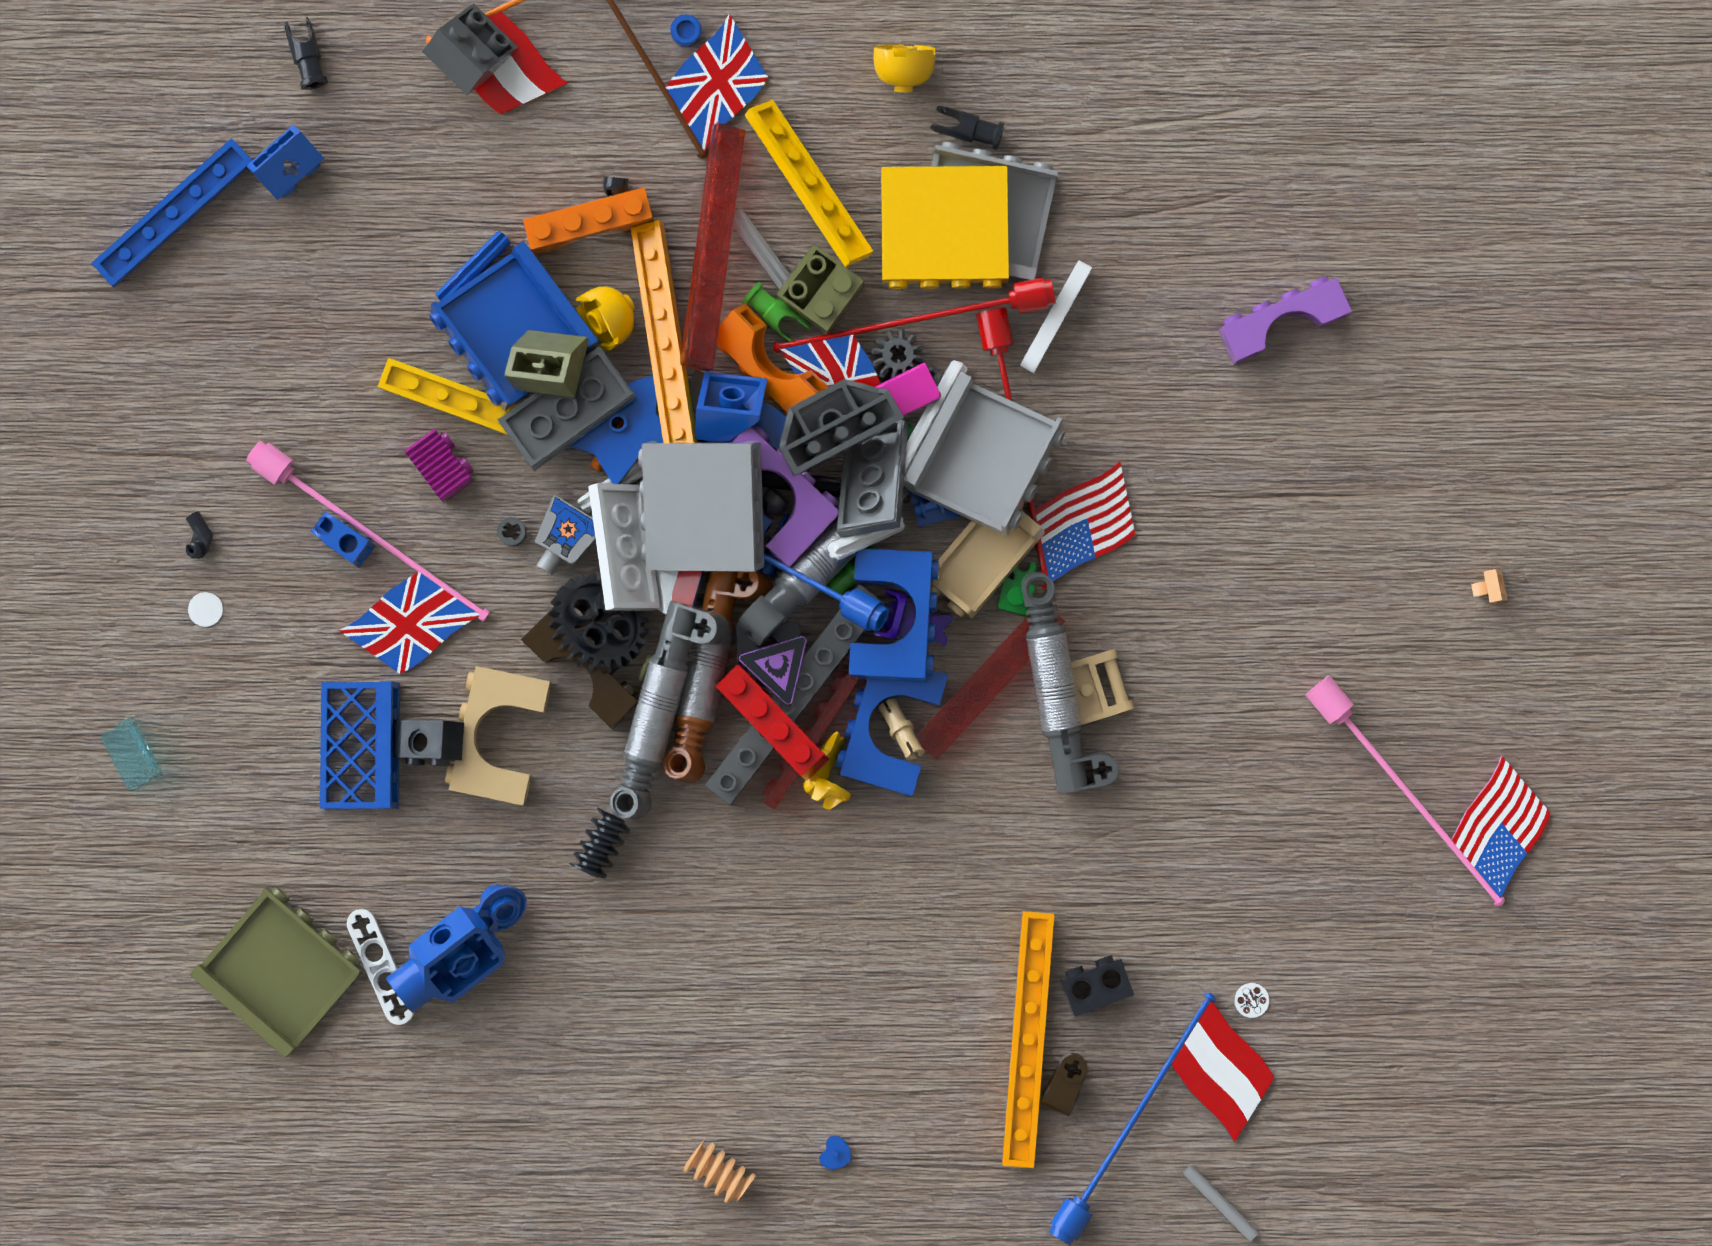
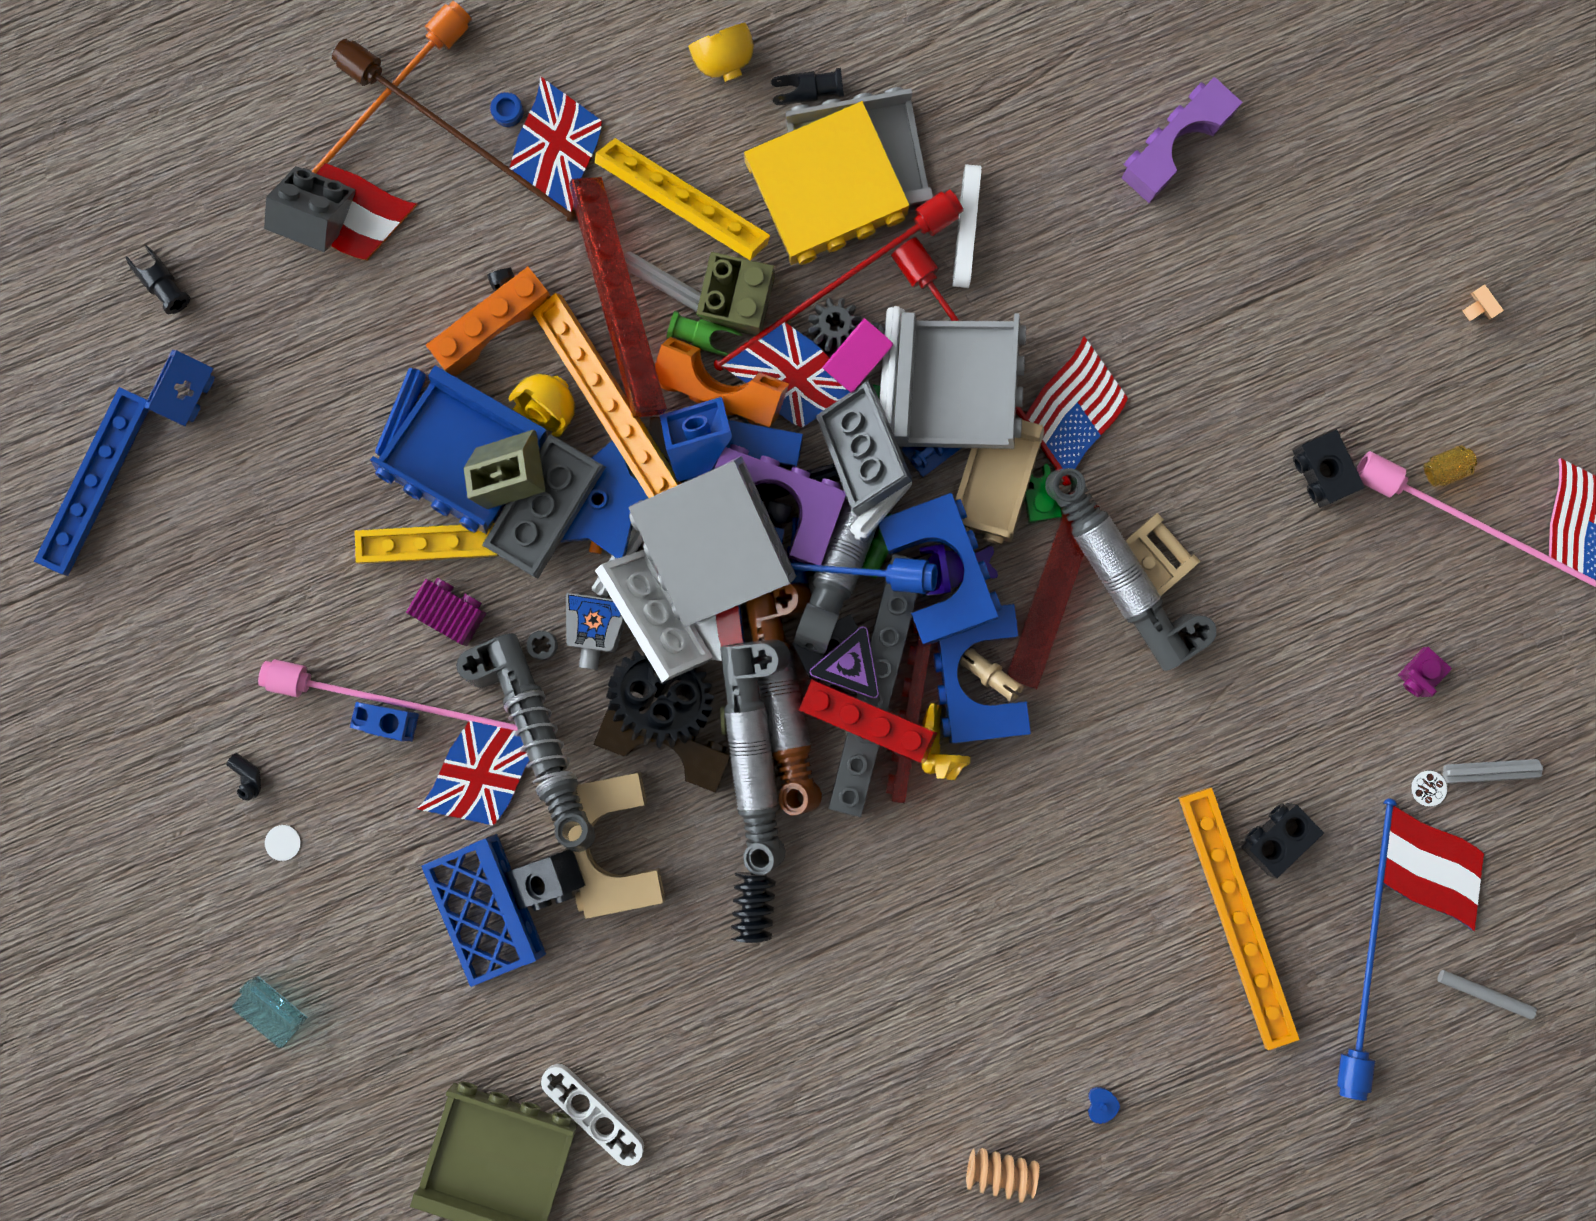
camera: 15 degrees left, 0 degrees up
blue brick [386,884,527,1013] -> none
dark grey wedge [778,379,904,476] -> none
dark brown piece [1040,1052,1088,1117] -> none
none -> dark grey piece [456,633,595,852]
none -> black brick [1292,429,1365,508]
none -> magenta bracket [1398,646,1452,697]
none -> clear yellow brick [1423,445,1477,487]
none -> light grey axle [1442,759,1543,784]

